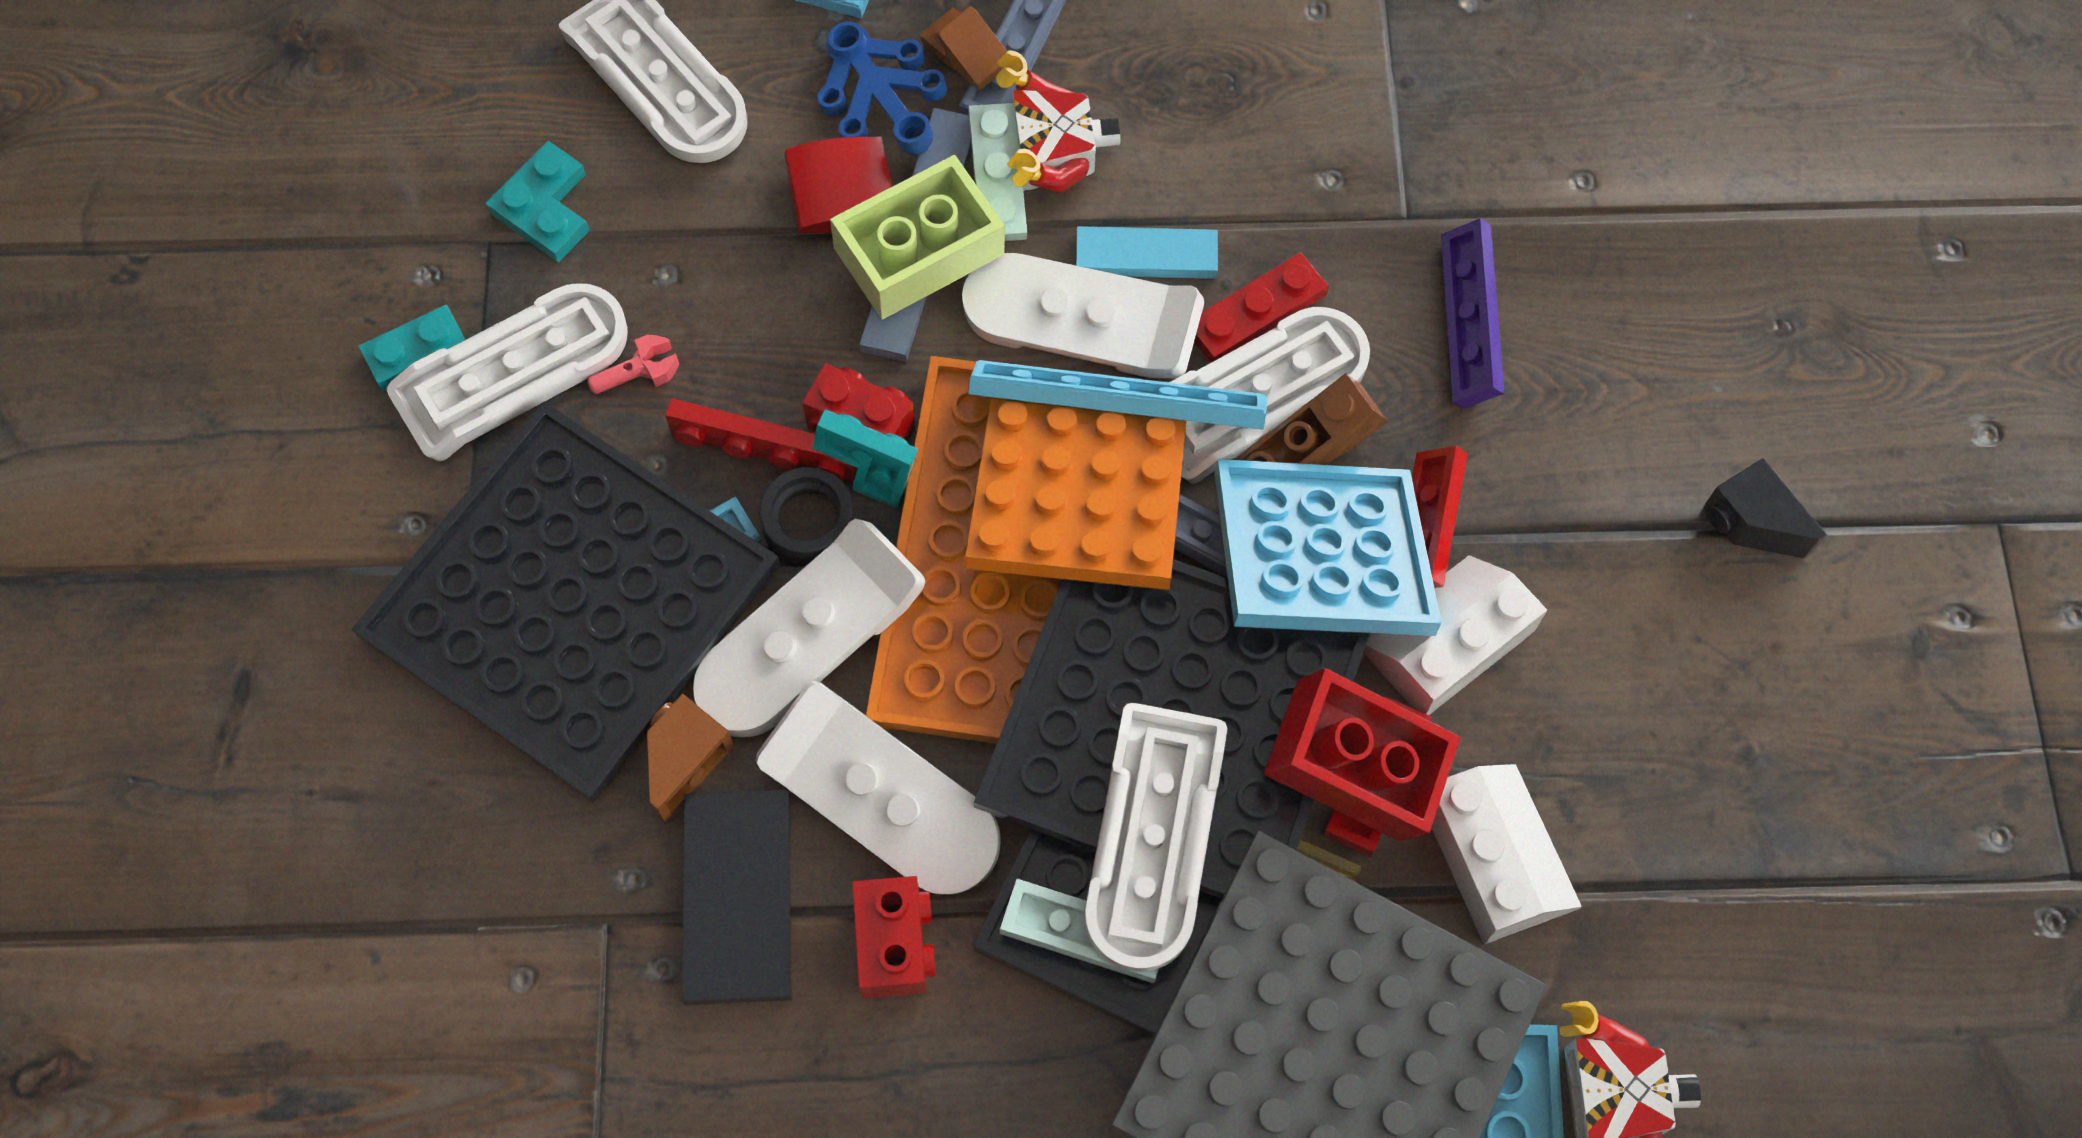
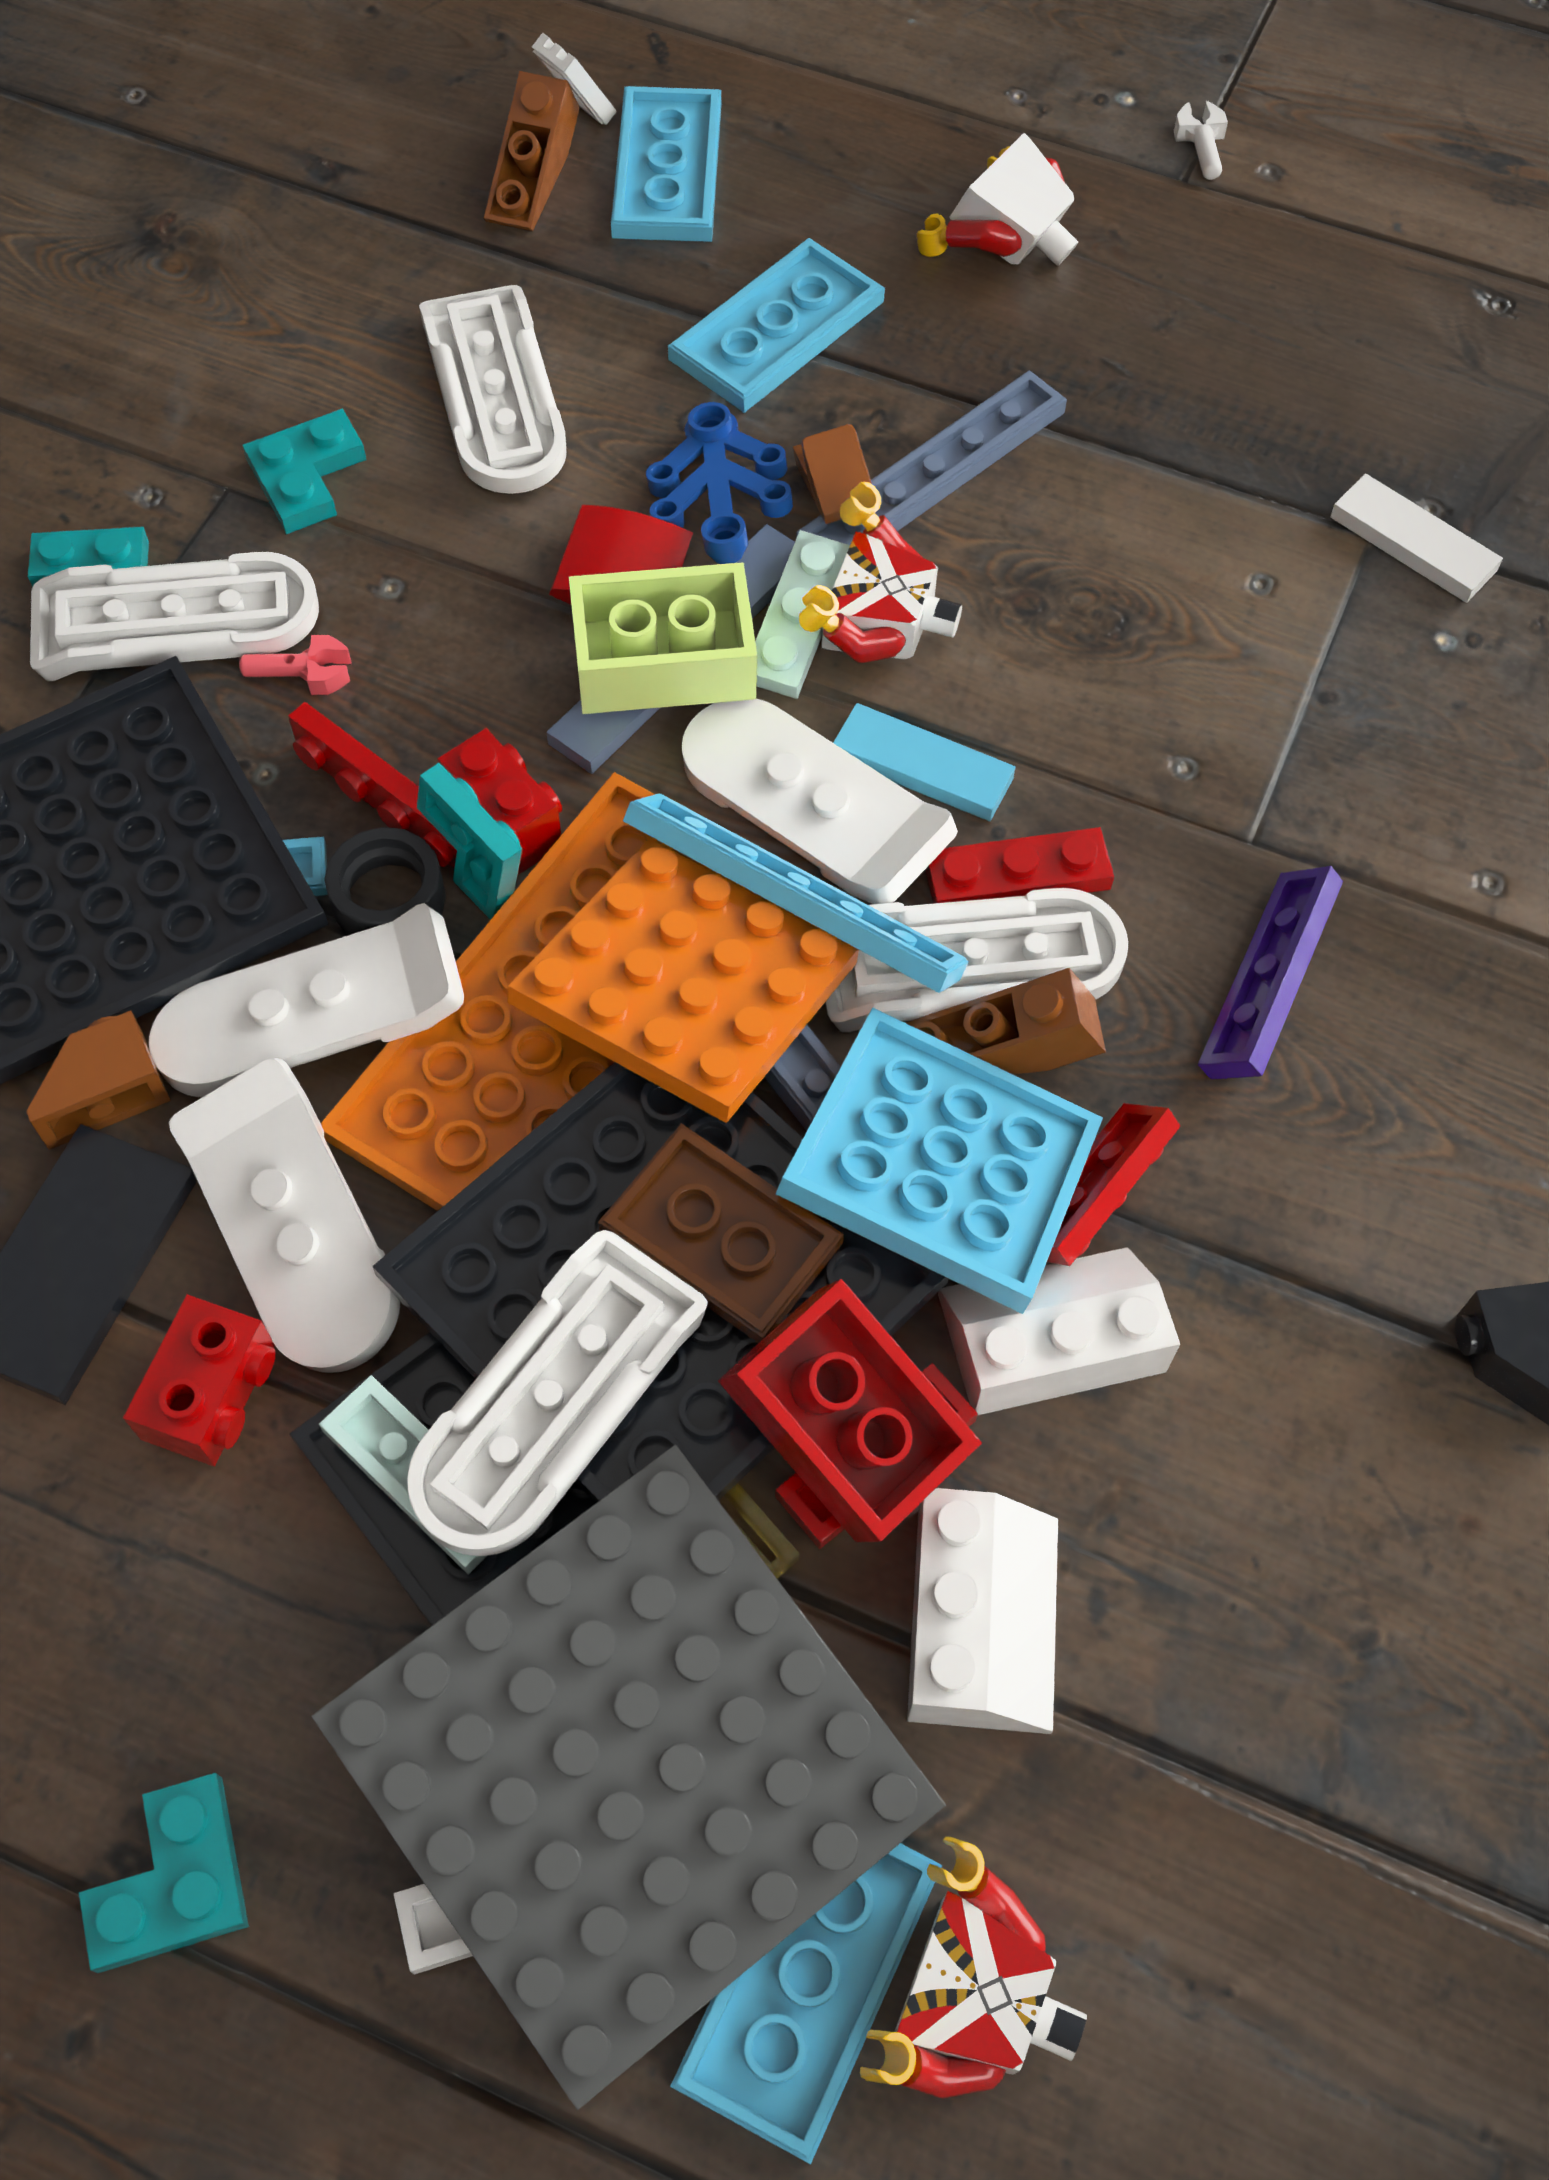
camera: 25 degrees right, 5 degrees down
none -> reddish brown tile [598,1123,844,1343]

